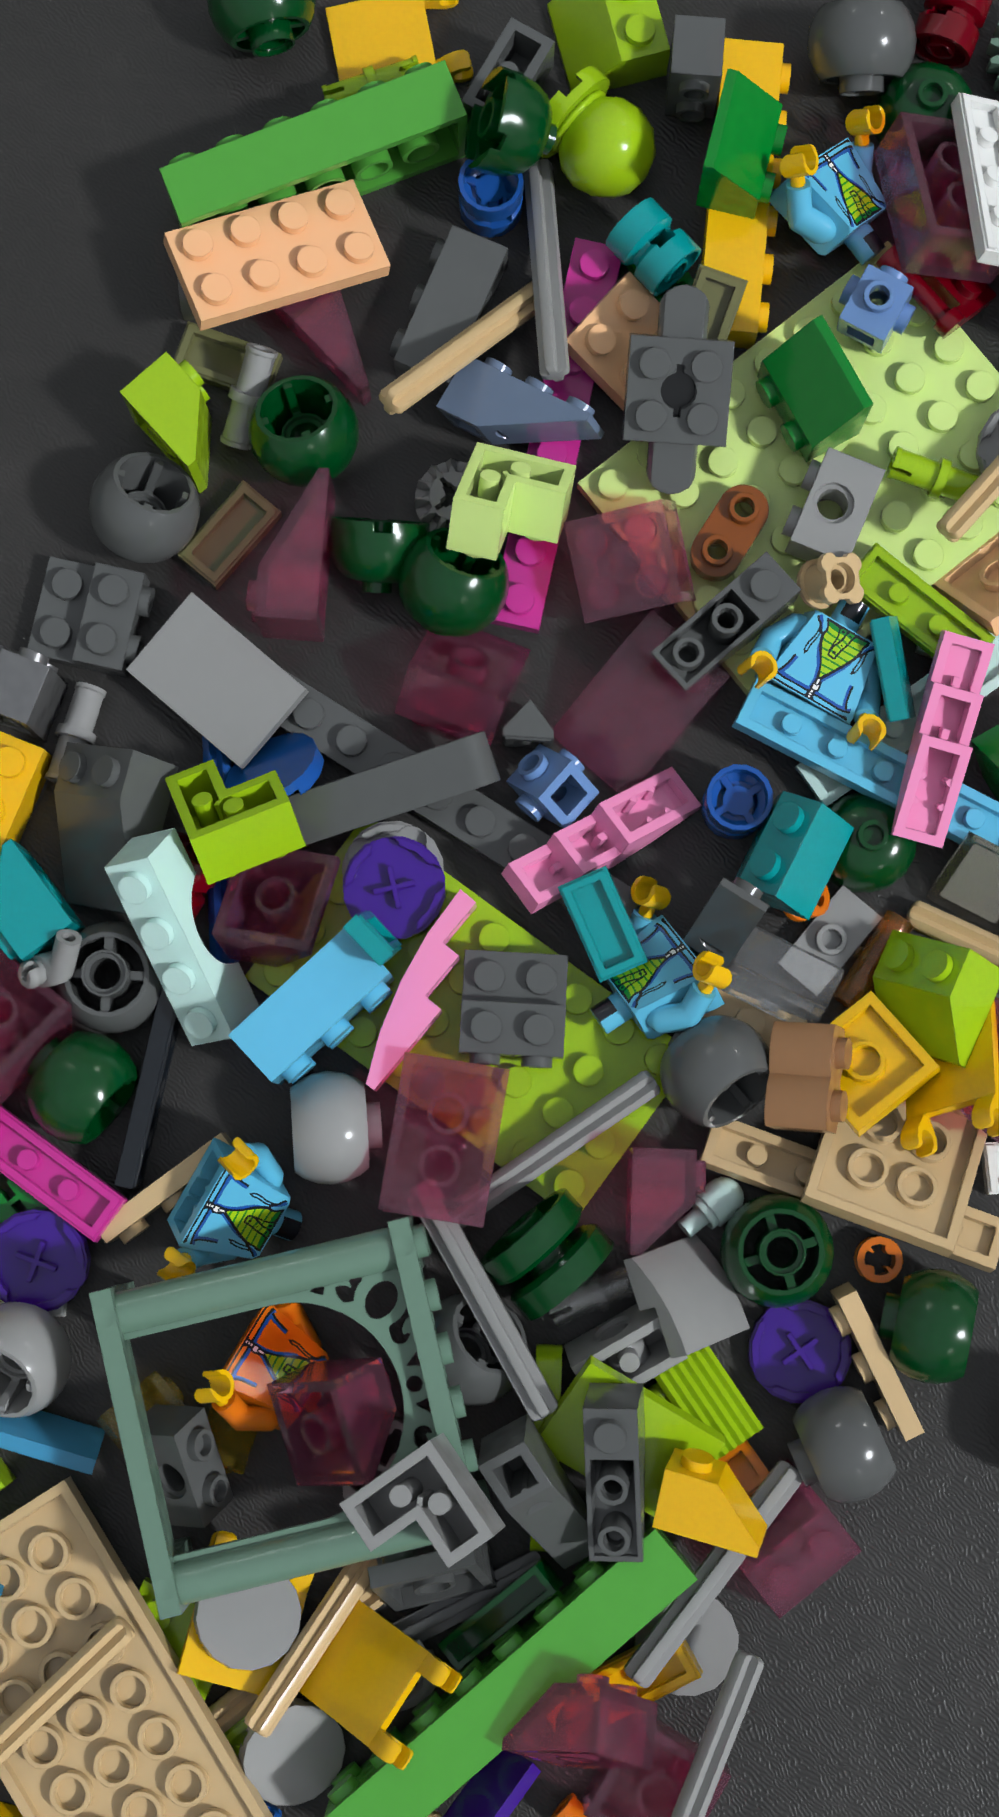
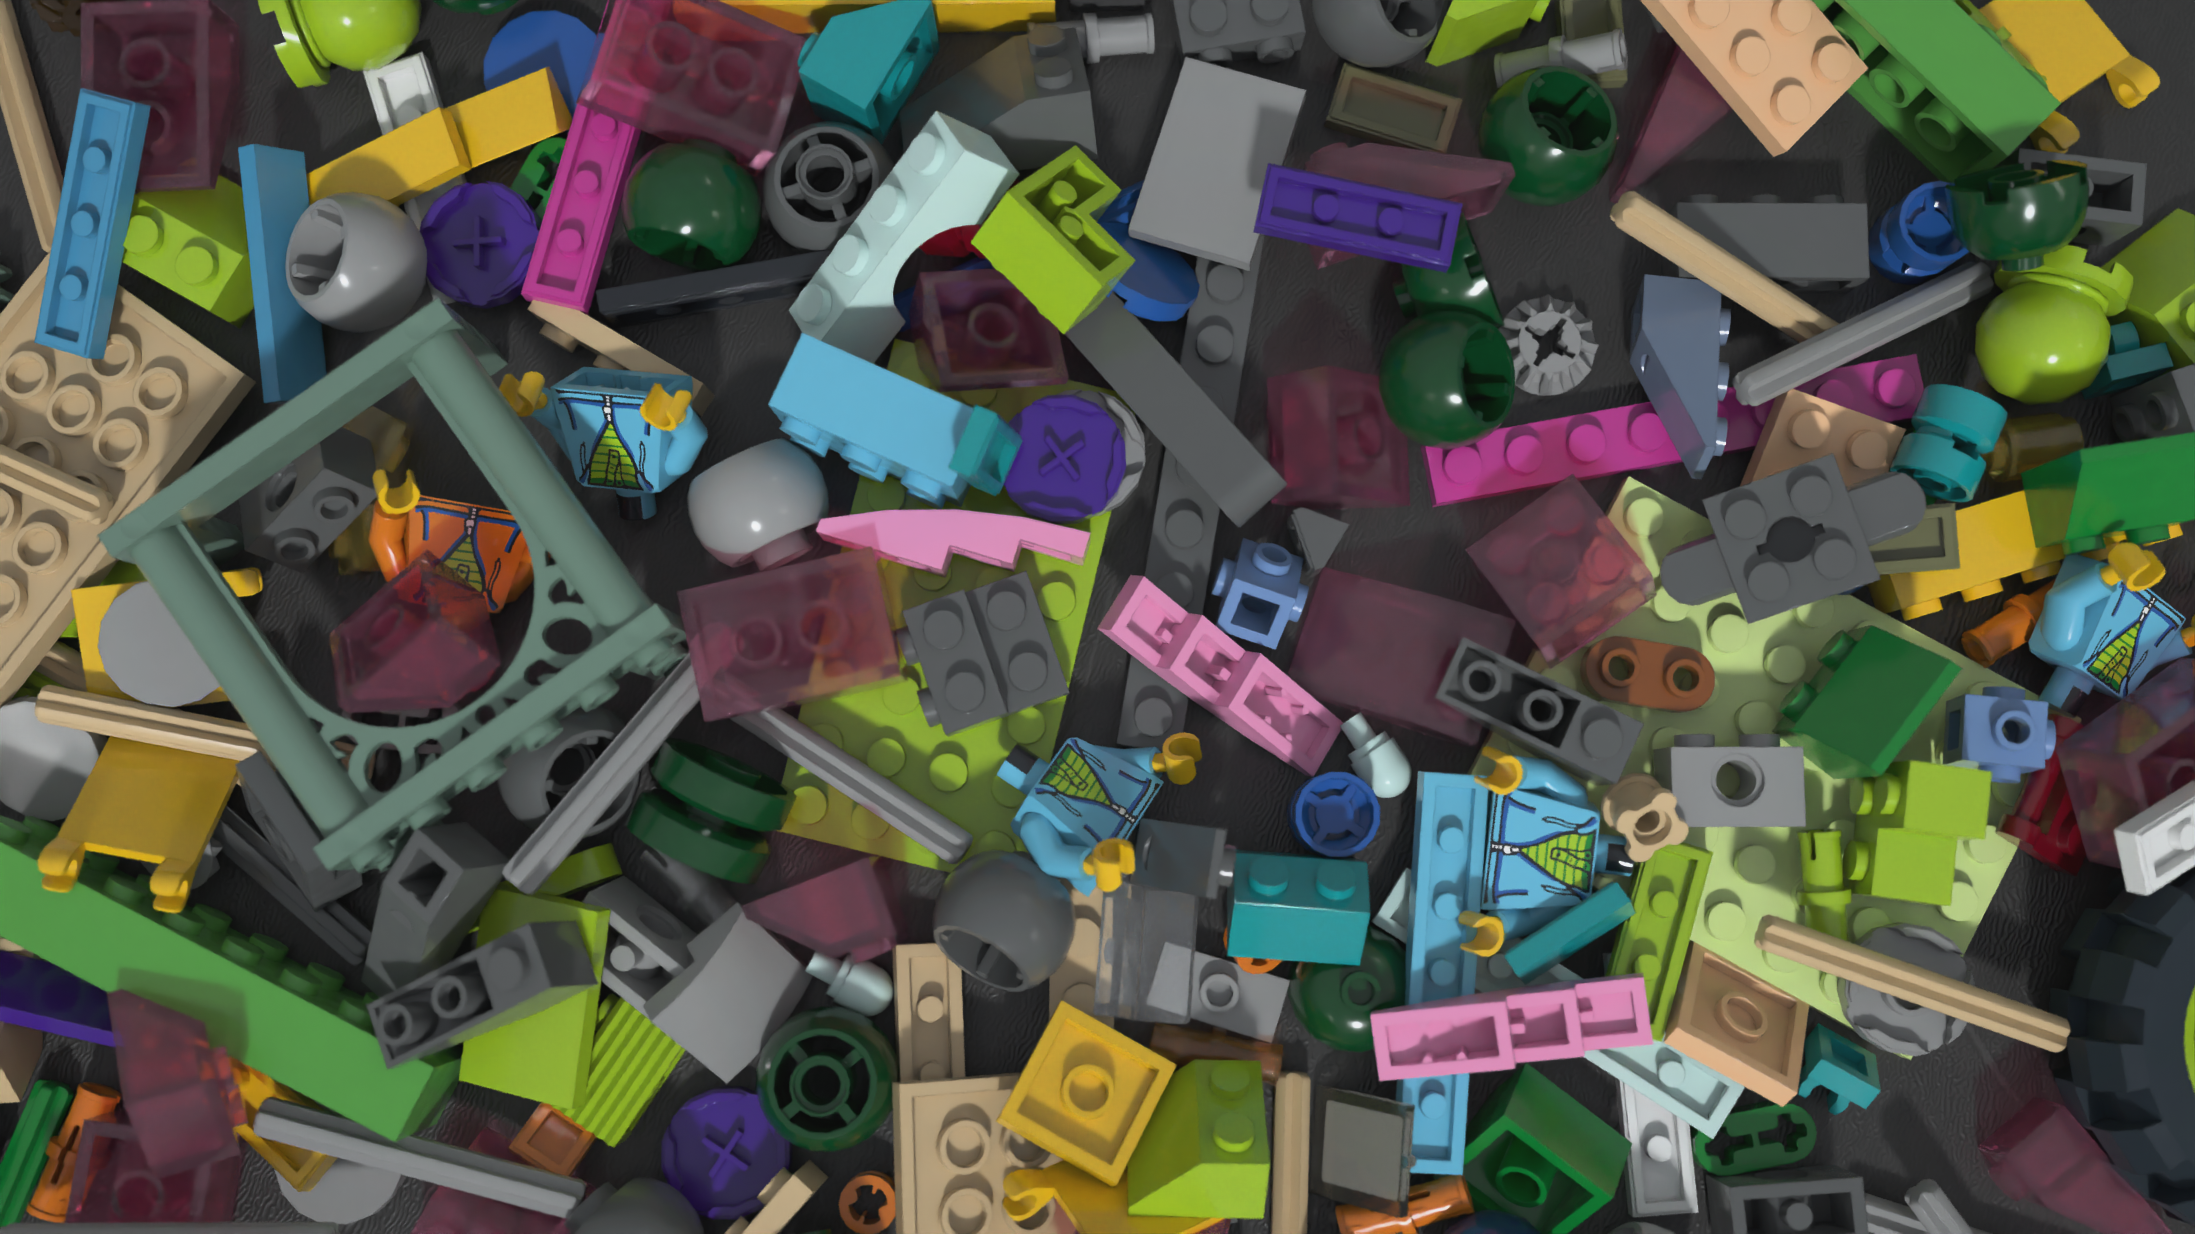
camera: 65 degrees right, 0 degrees up
light grey arm [18,929,82,989] -> none
light grey brick [339,1433,506,1568] -> none
dark green piece [438,1557,564,1671] -> none
yellowish green brick [446,442,576,561] -> none
teal tile [558,865,649,983] -> none
yellow slope [652,1448,767,1558] -> none
medium nougat brick [764,1021,852,1134] -> none
none -> dark purple tile [1253,163,1462,273]
none -> light aqua cylinder [1340,712,1412,798]
none -> lime brick [1842,760,1992,906]
none -> orange pin [1961,578,2056,668]
none -> clear yellow brick [1980,412,2084,482]
none -> teal tile [2082,321,2174,399]

